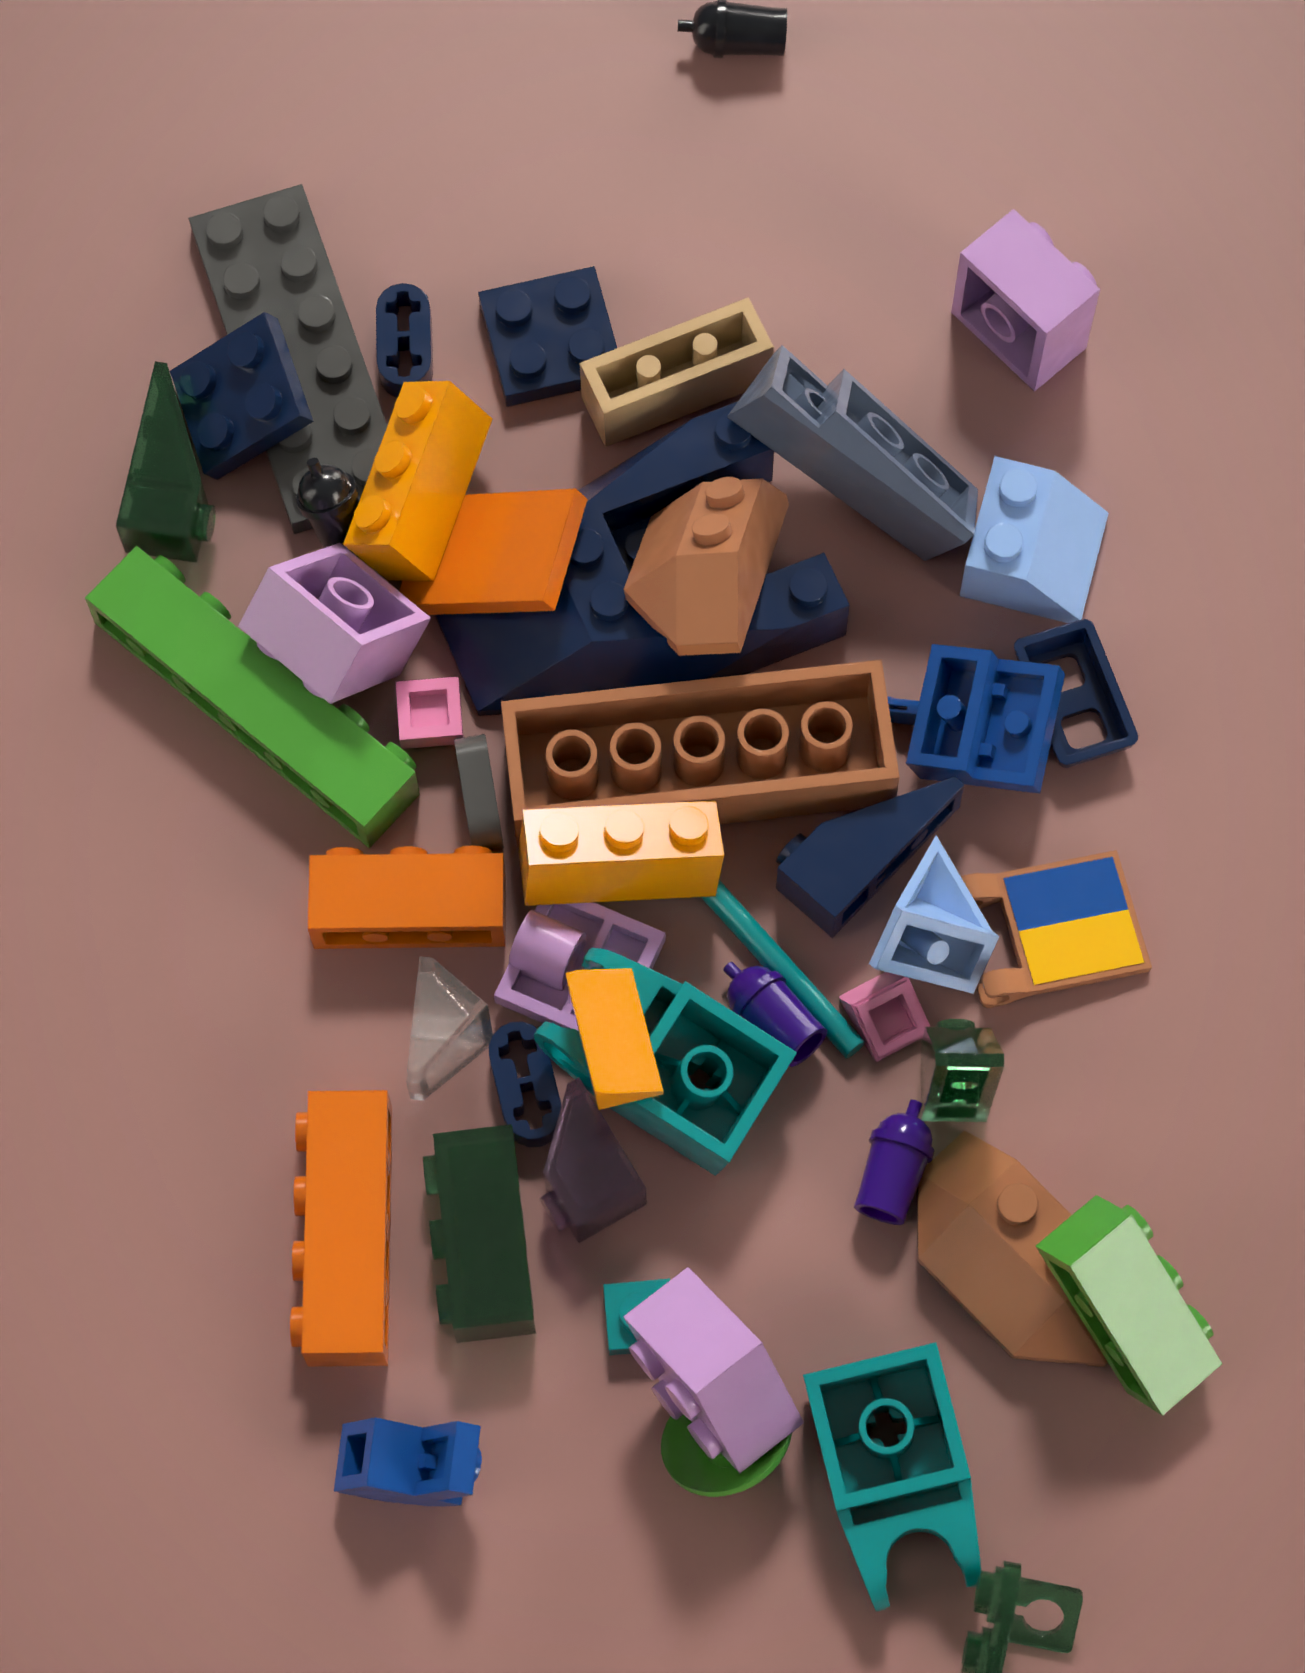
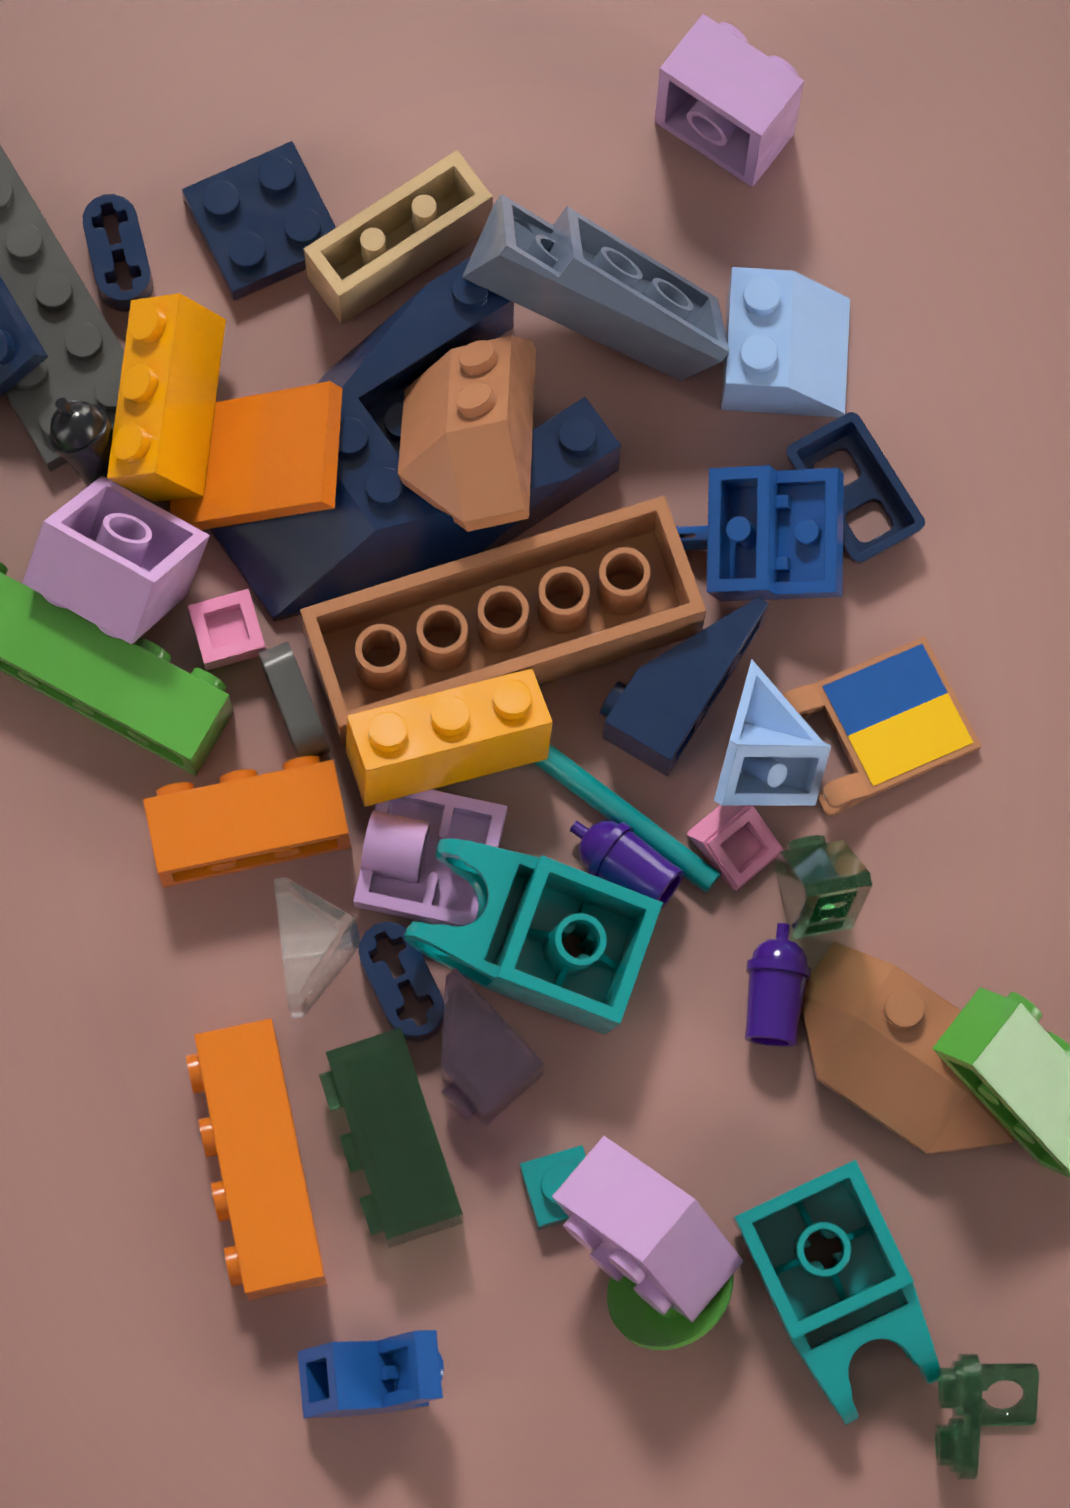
camera: 15 degrees left, 5 degrees up
light orange slope [565,968,664,1110] -> none

